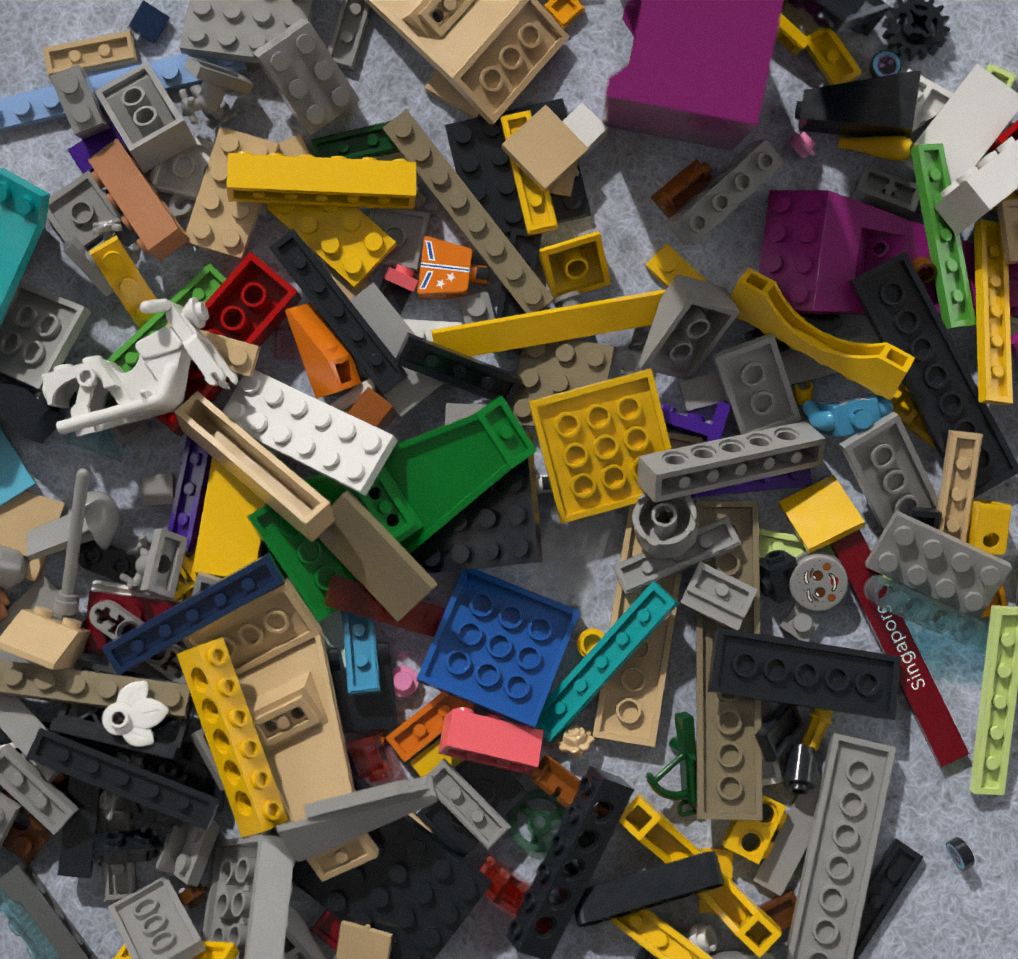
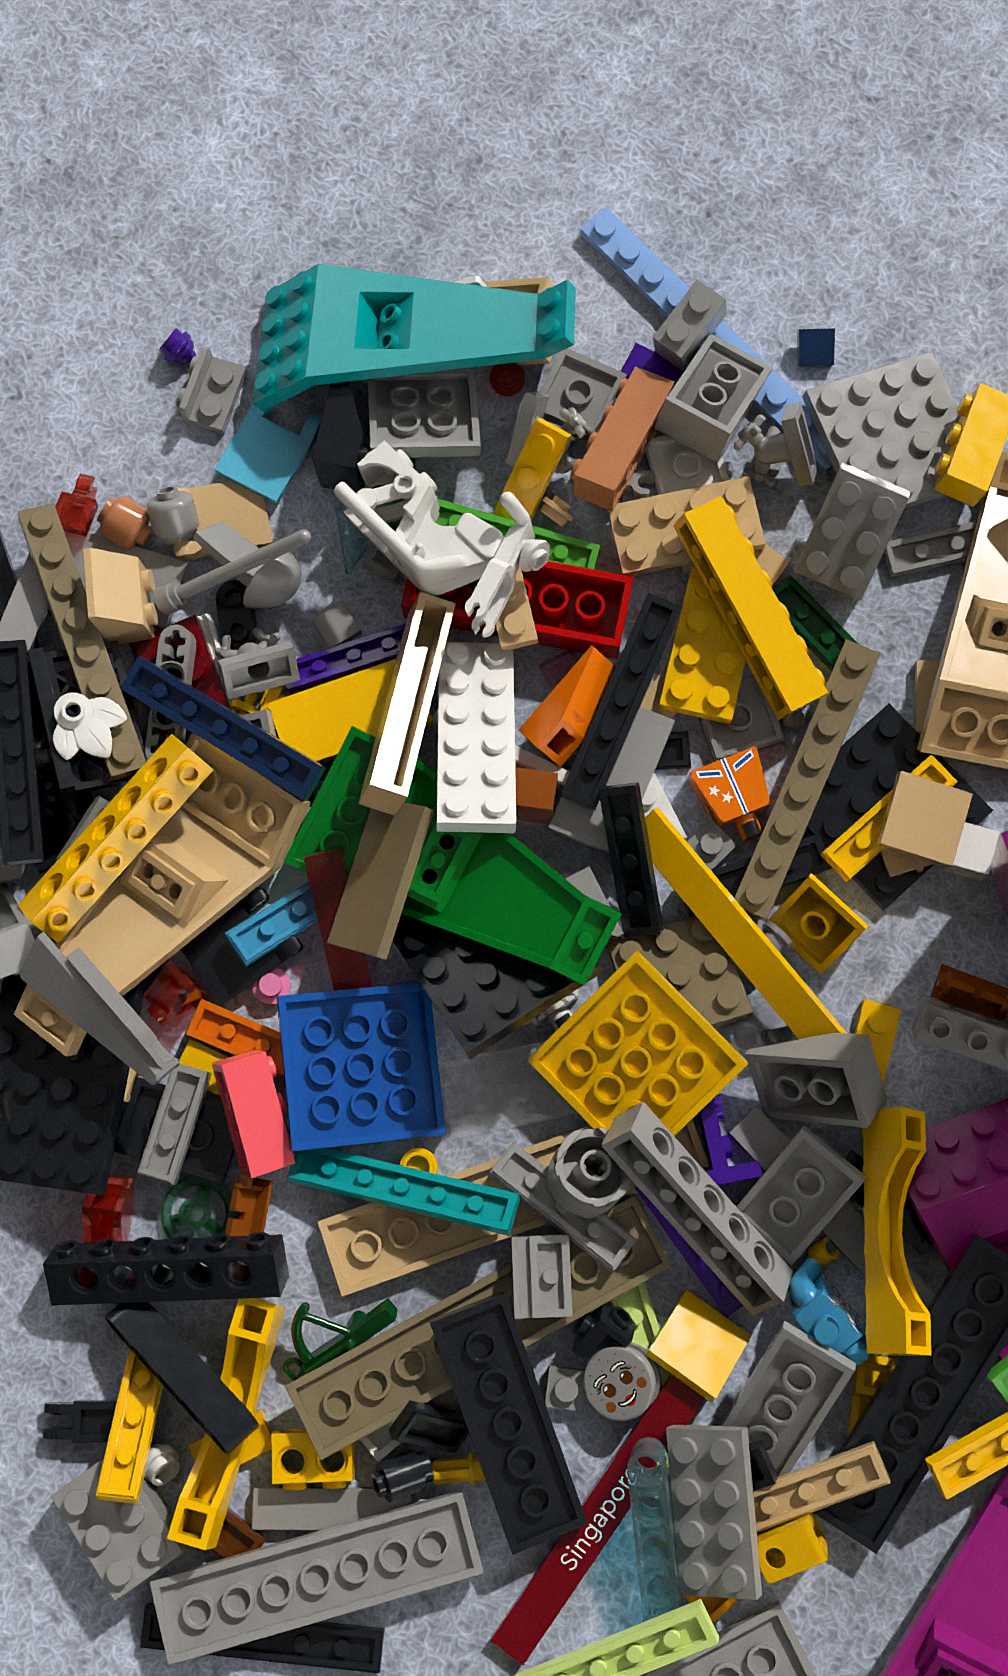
camera: 65 degrees right, 5 degrees down
tan tile [43,30,139,80] -> none
coral plate [384,264,418,292] -> none
tan plant [556,725,595,759] -> none
none -> clear red plate [490,363,525,396]
none -> tan plate [540,495,574,528]

